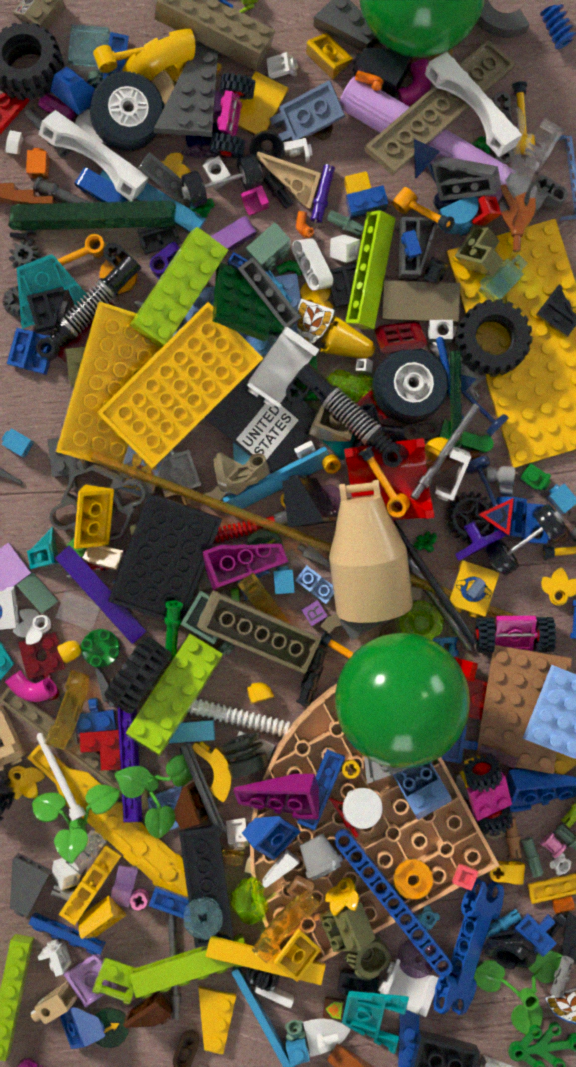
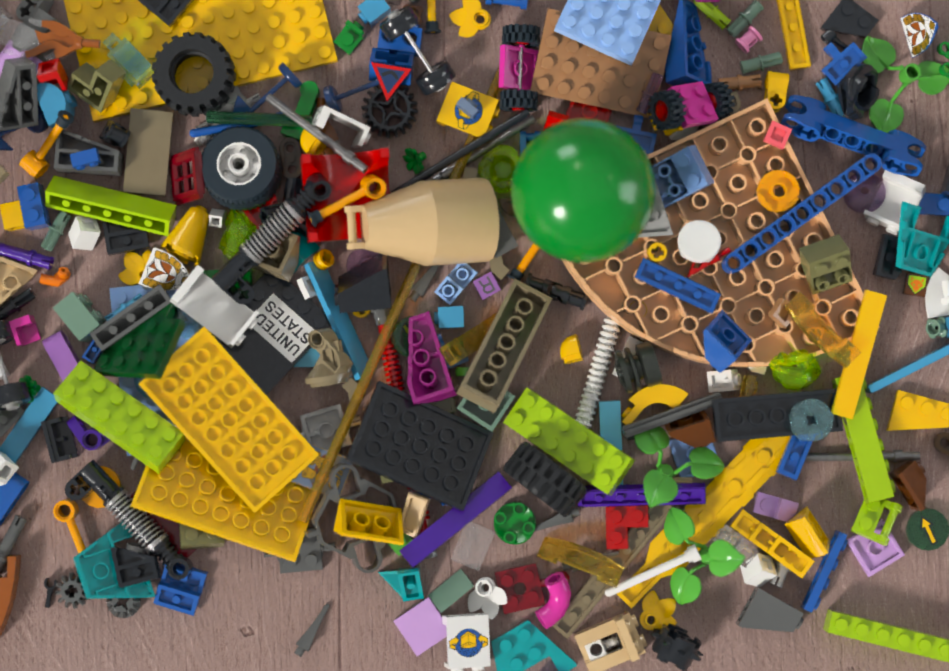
camera: 90 degrees left, 0 degrees up
dark azure brick [1,428,34,458] -> none
clear green beam [8,200,176,231] -> none
tan torso [31,981,78,1024] -> none
white bracket [38,939,72,976] -> none
yellow piece [57,640,81,663] -> none
blue slope [59,1007,105,1049] -> none
blue plate [75,697,117,734] -> none
bright pink bush [130,888,149,911] -> none
green pin [164,601,183,660] -> none
sand green plate [218,640,235,655] -> none
magenta wedge [234,774,319,820] -> none
black gear [246,968,280,991] -> none
white tile [255,987,294,1008] -> none
white slope [262,849,300,888] -> none
yellow slope [273,929,321,982] -> none
green arm [276,260,303,276] -> none
white beam [292,239,333,290] -> none
light grey piece [300,834,343,880] -> none
yellow plate [325,878,359,916] -> none
olive helmet [345,934,391,980] -> none
medium azure plate [417,906,440,930] -> none
white brick [428,320,456,343] -> none
dark purple tile [455,521,506,561] -> none
light grey piece [486,466,515,495] -> none
white plate [549,853,571,875] -> none
light grey pin [550,956,574,997] -> none
orange piece [552,896,575,914] -> none

